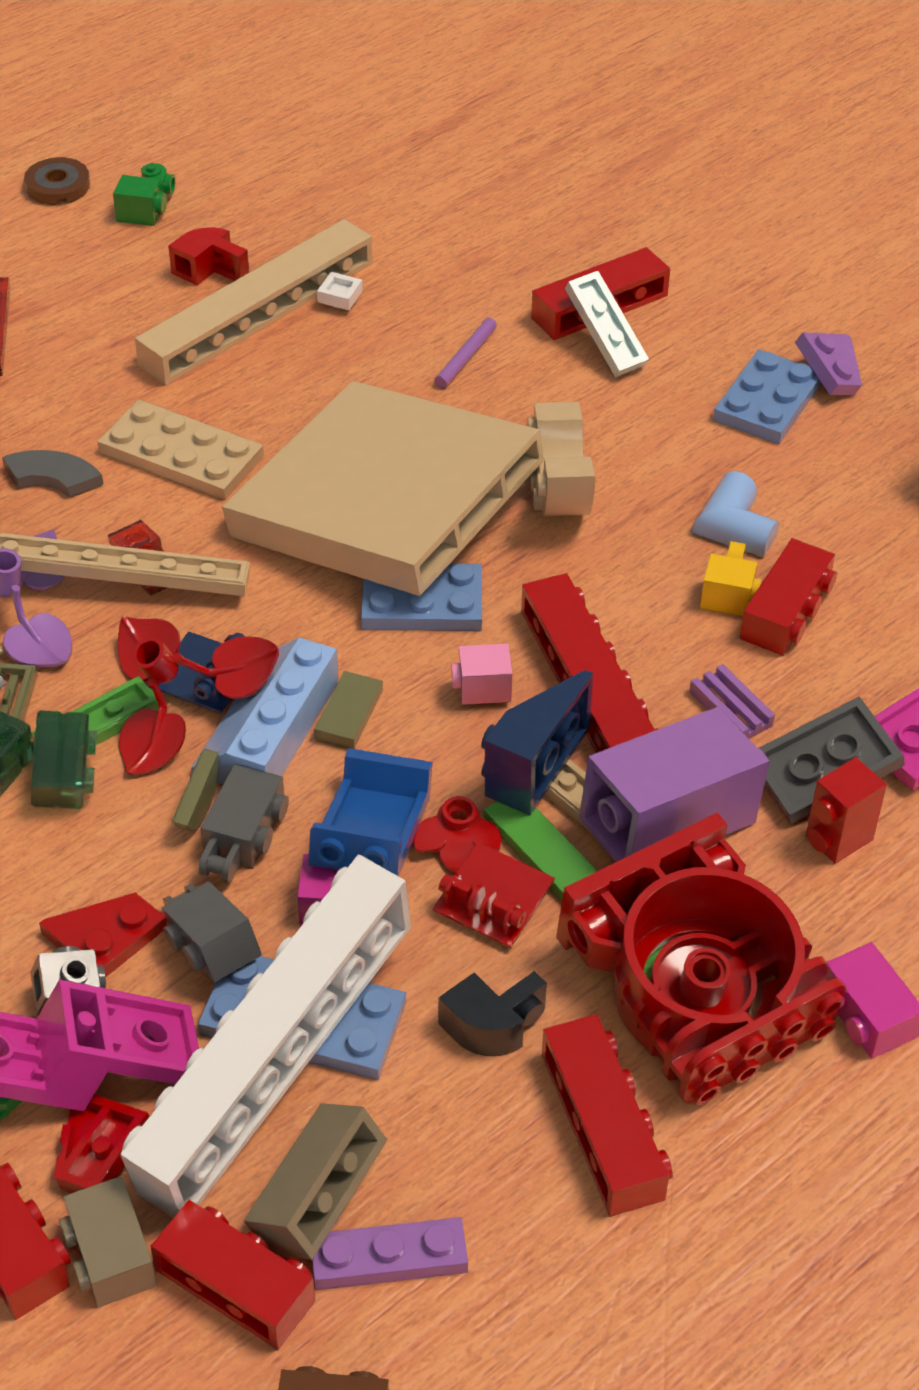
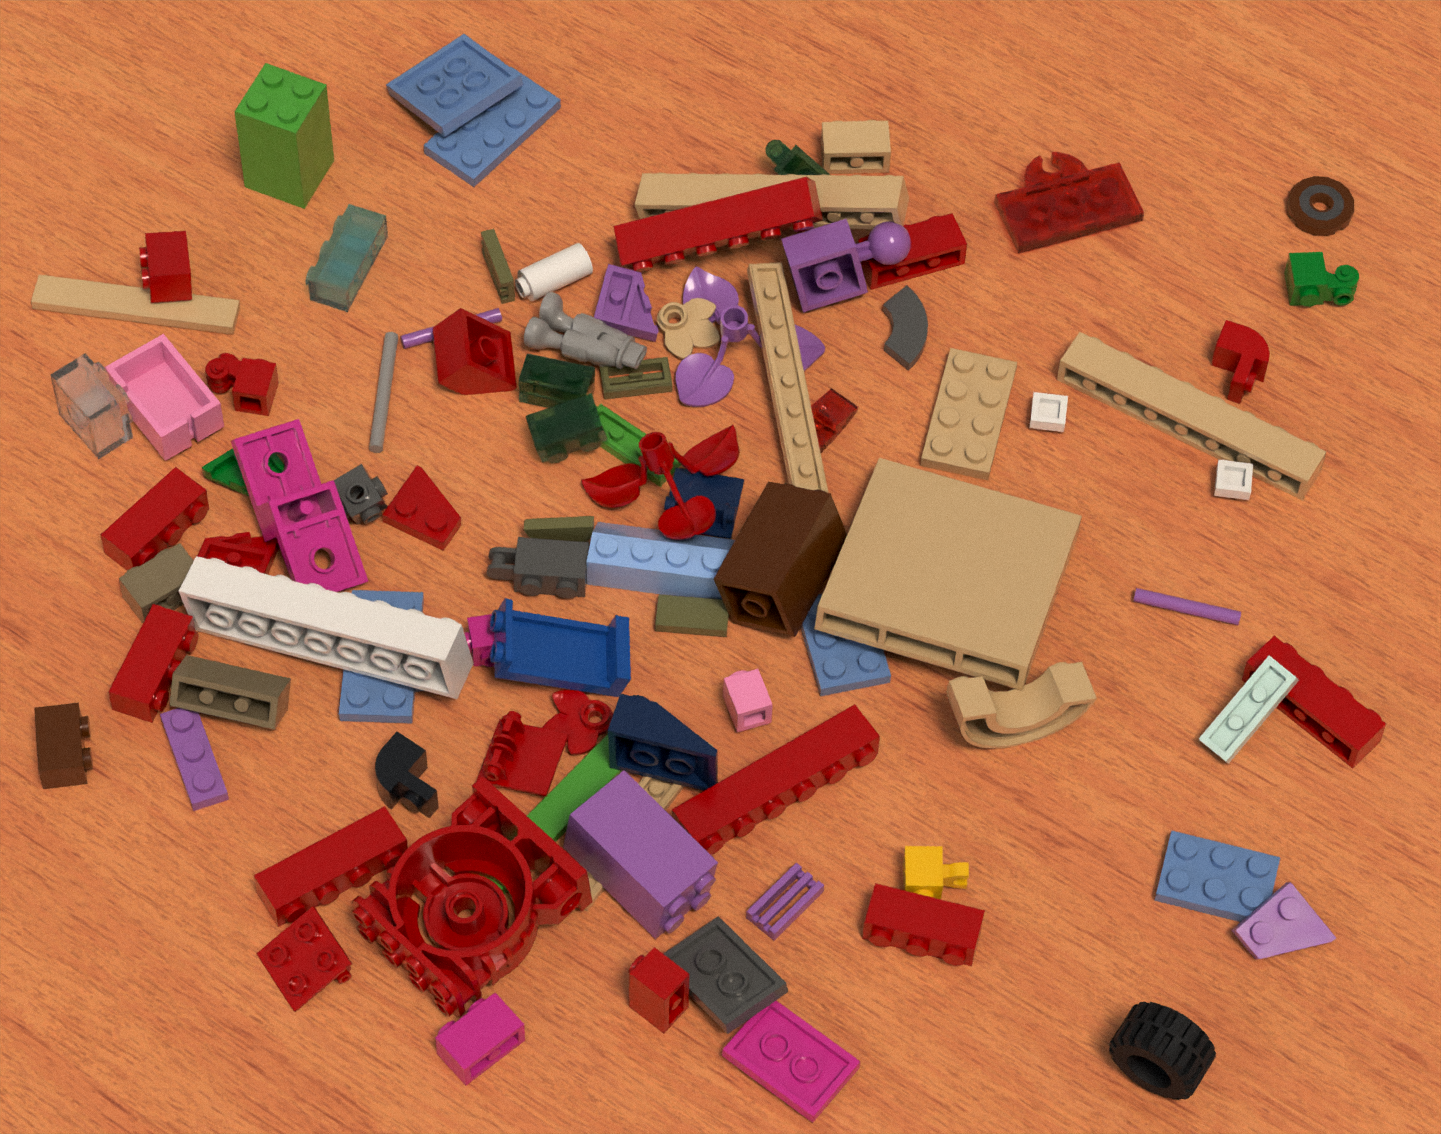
camera: 75 degrees right, 10 degrees up
dark grey brick [162,881,262,983] -> none
light blue brick [692,471,779,557] -> none
none -> red hinge [256,906,352,1012]
none -> reddish brown brick [714,481,847,637]
none -> white plate [1029,392,1068,432]

